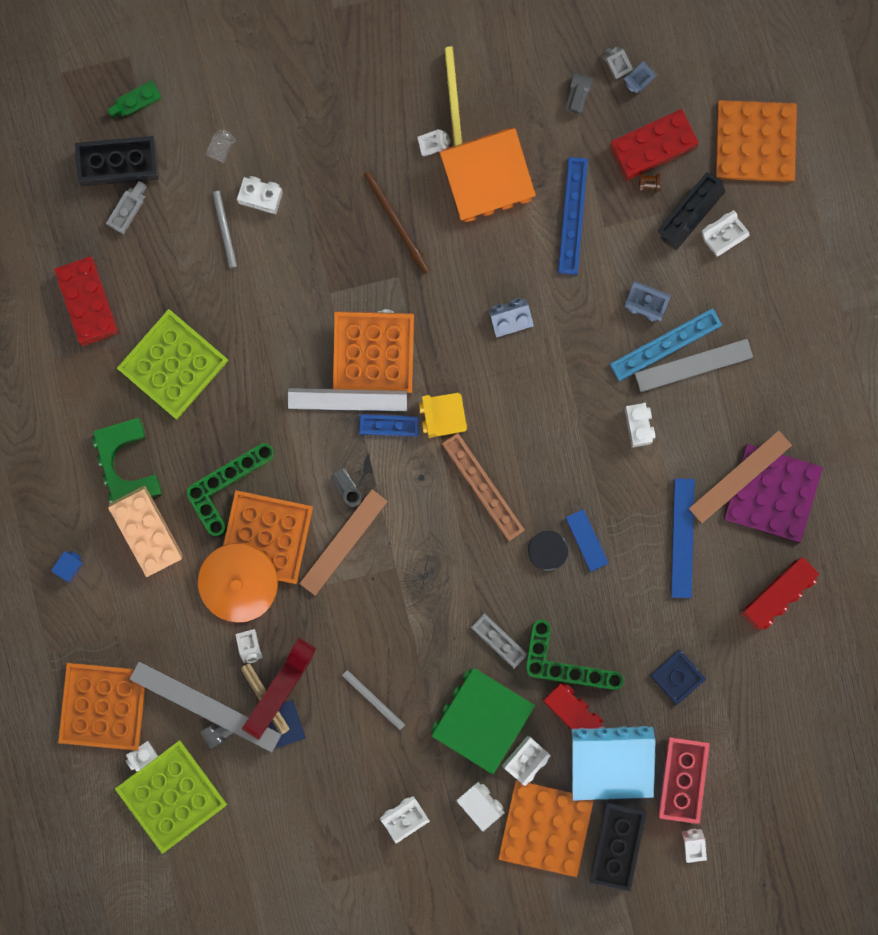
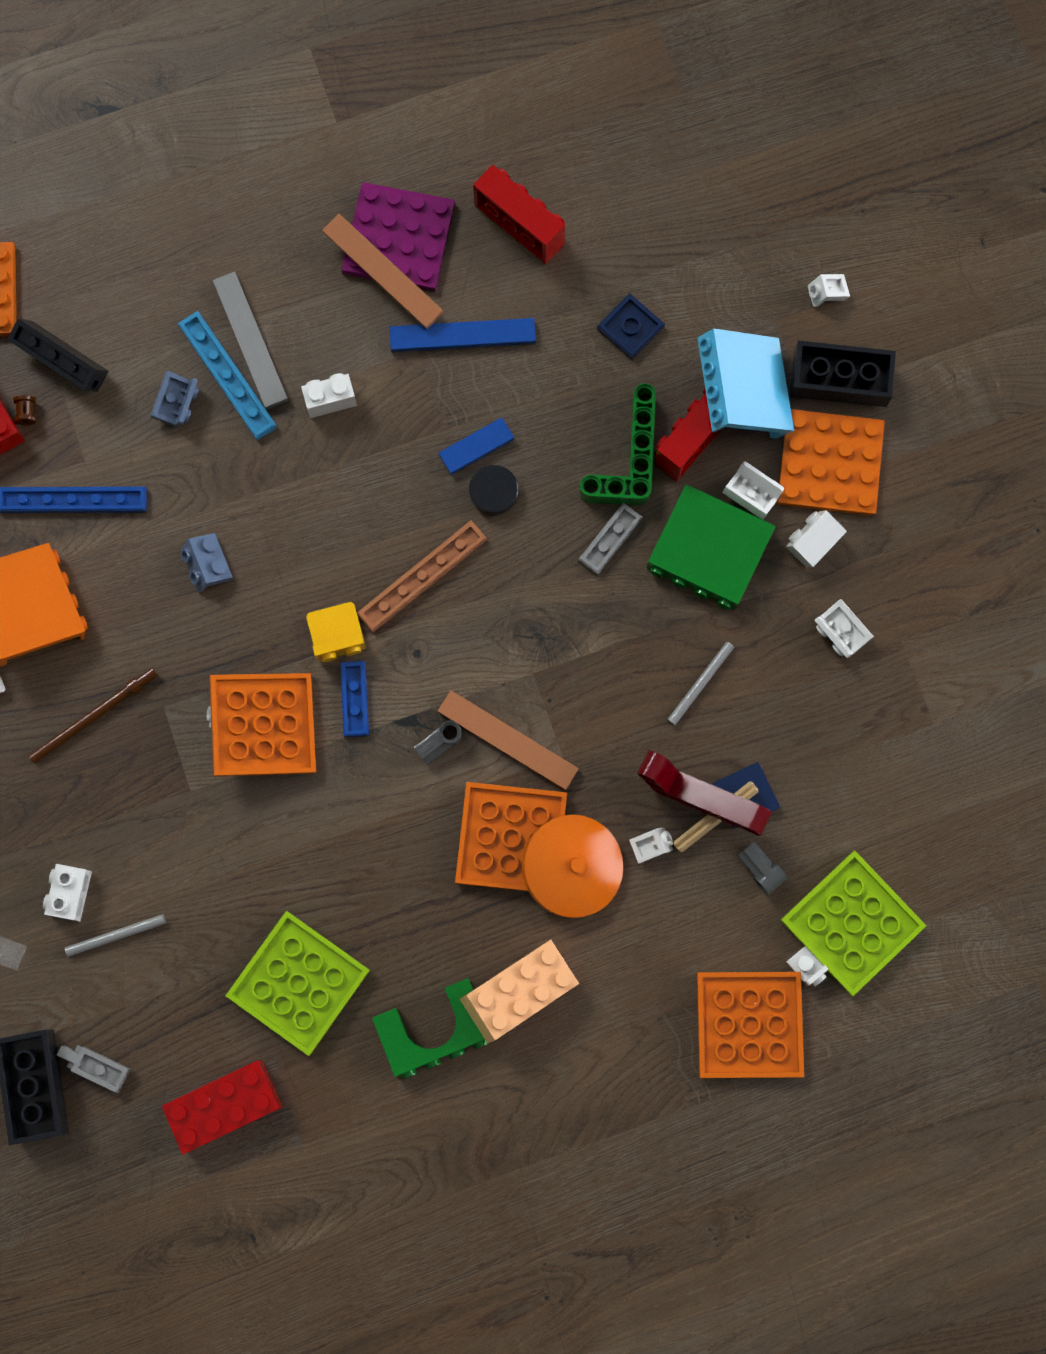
camera: 95 degrees left, 5 degrees down
blue brick [51,550,84,583] -> none
light grey tile [130,662,282,753] -> none
green beam [187,443,275,537] -> none
tile [288,388,407,411] -> none
coral brick [657,737,710,824] -> none
white bracket [702,210,750,257] -> none

